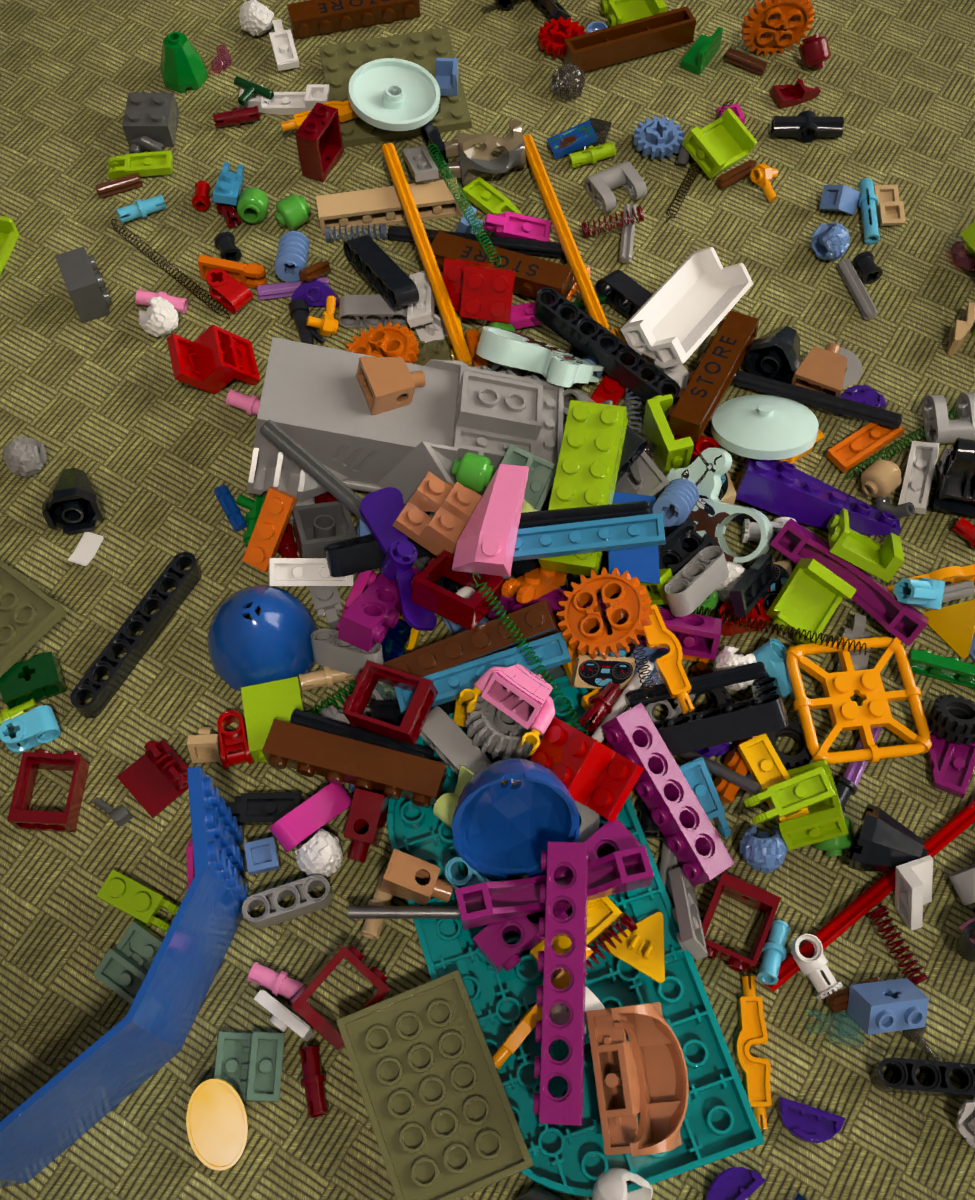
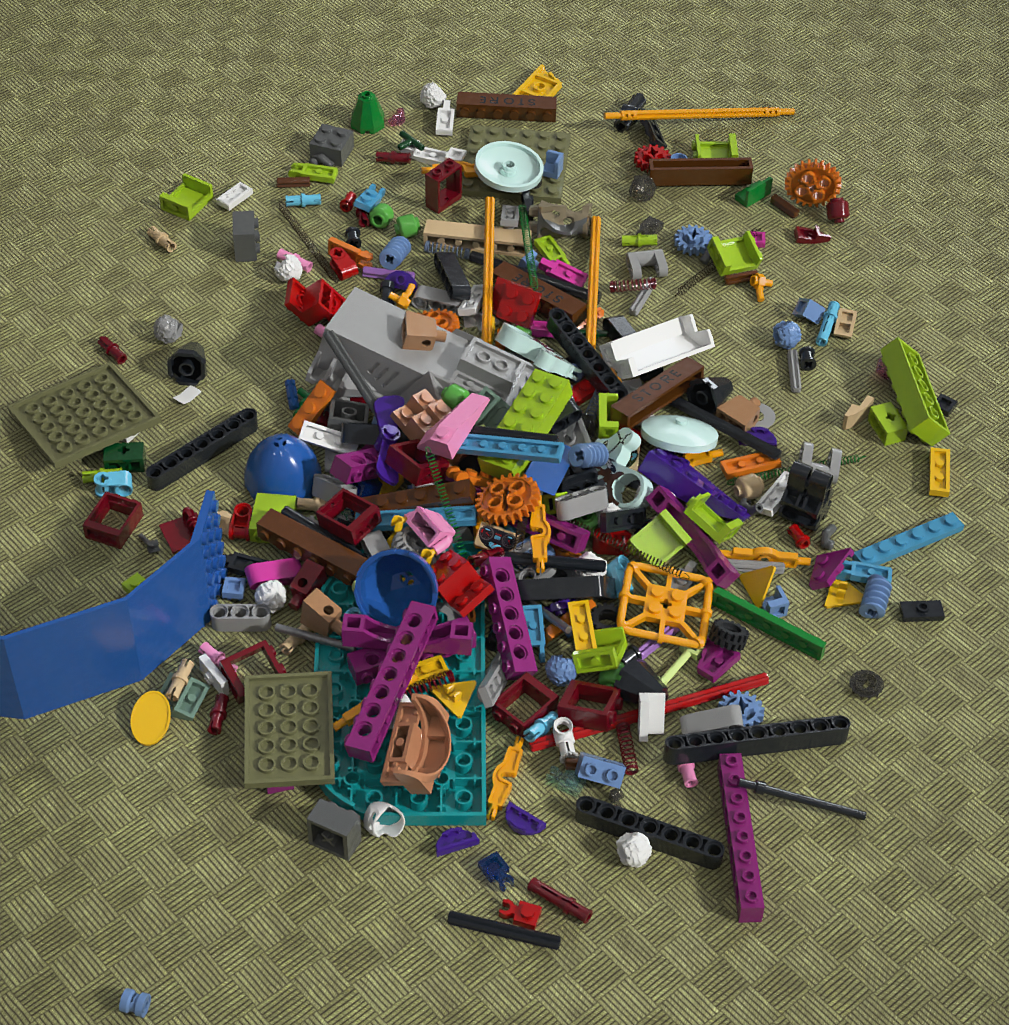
camera: 15 degrees right, 15 degrees down
reddish brown axle [299,260,331,283] -> none
blue tile [547,120,598,160] -> none
lime hinge [744,767,836,826] -> none
black piece [771,111,844,143] -> none
medium azure piece [893,577,946,609] -> none
none -> tan pin [165,659,194,701]
none -> white plate [216,182,253,211]
none -> dark red window [557,679,624,732]
none -> yellowish green hinge [658,638,704,685]

